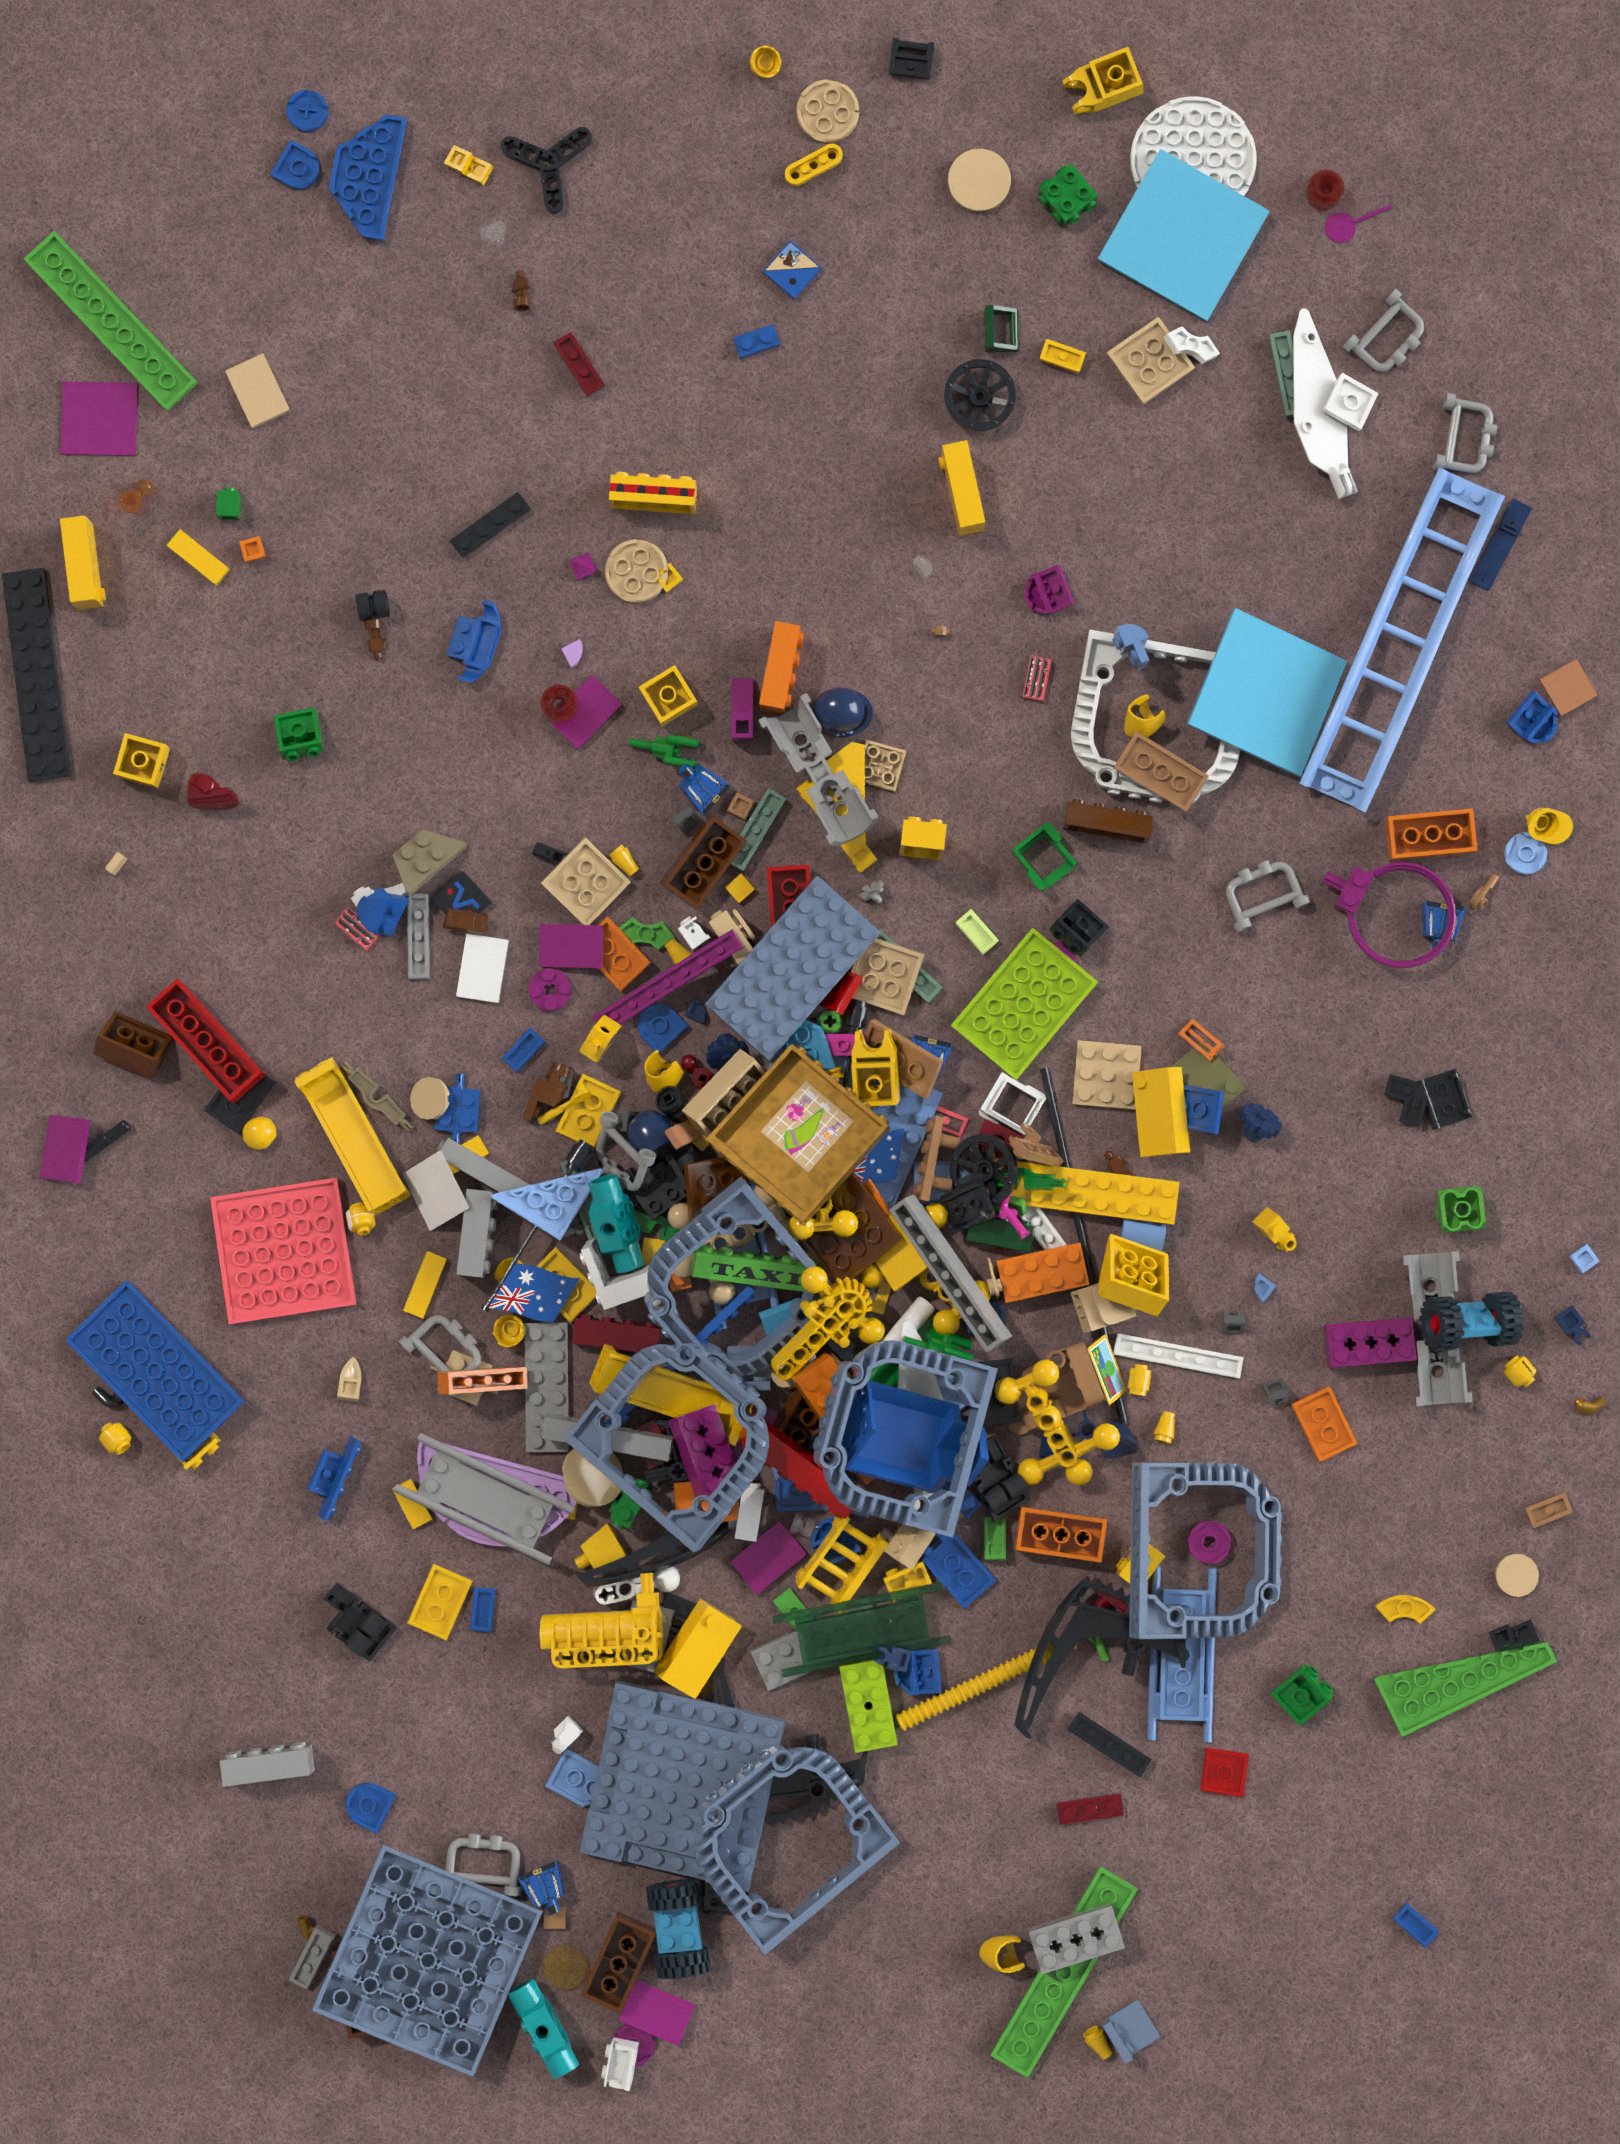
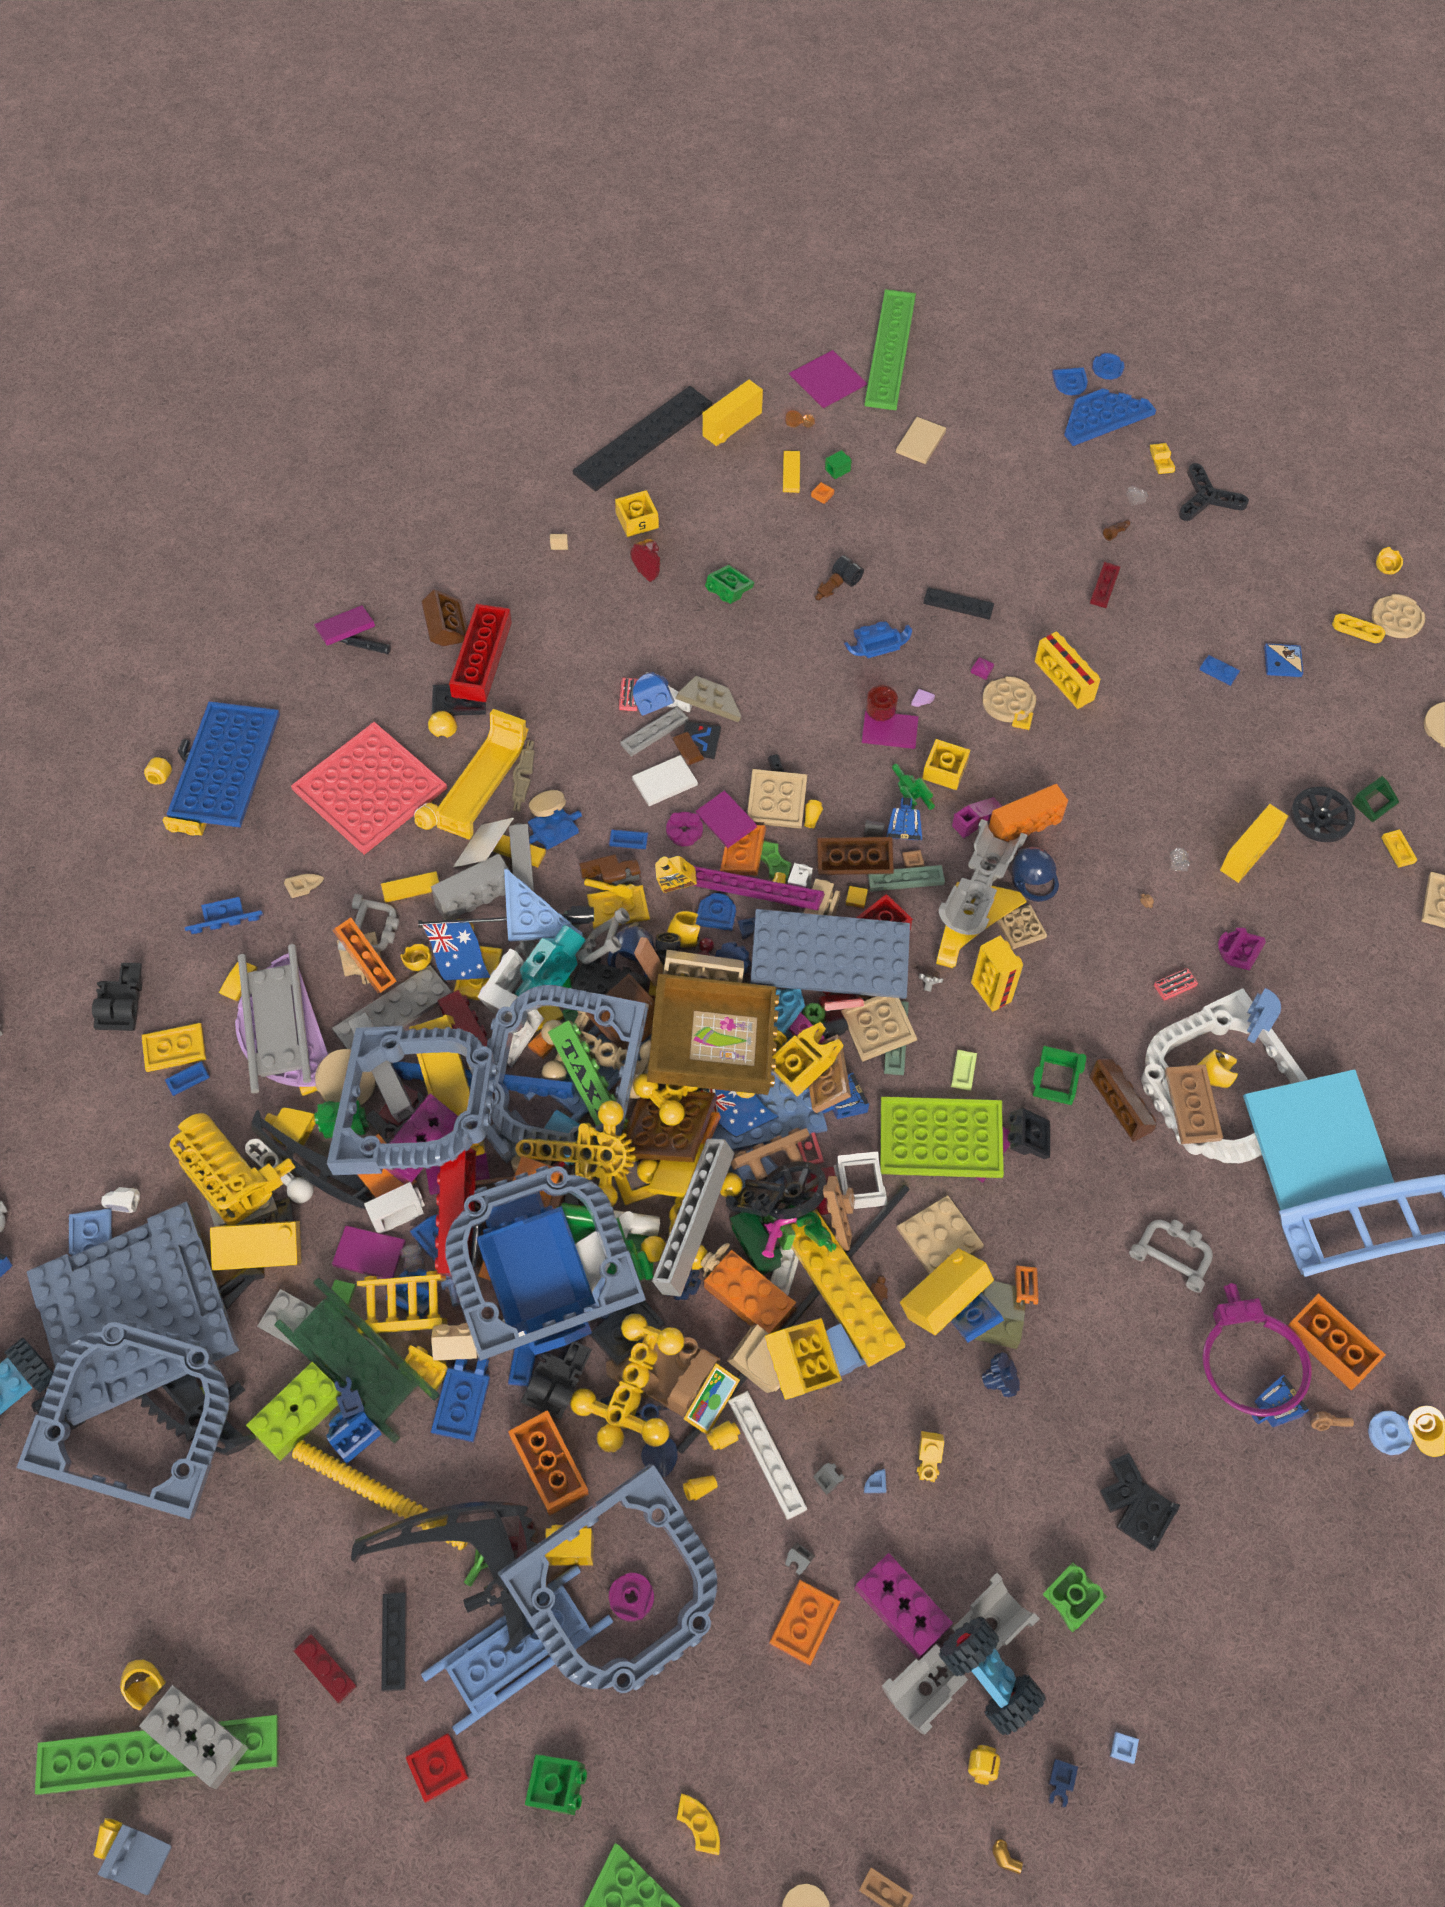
camera: 50 degrees right, 25 degrees down
bright green plate [984,1516,1006,1561] -> none

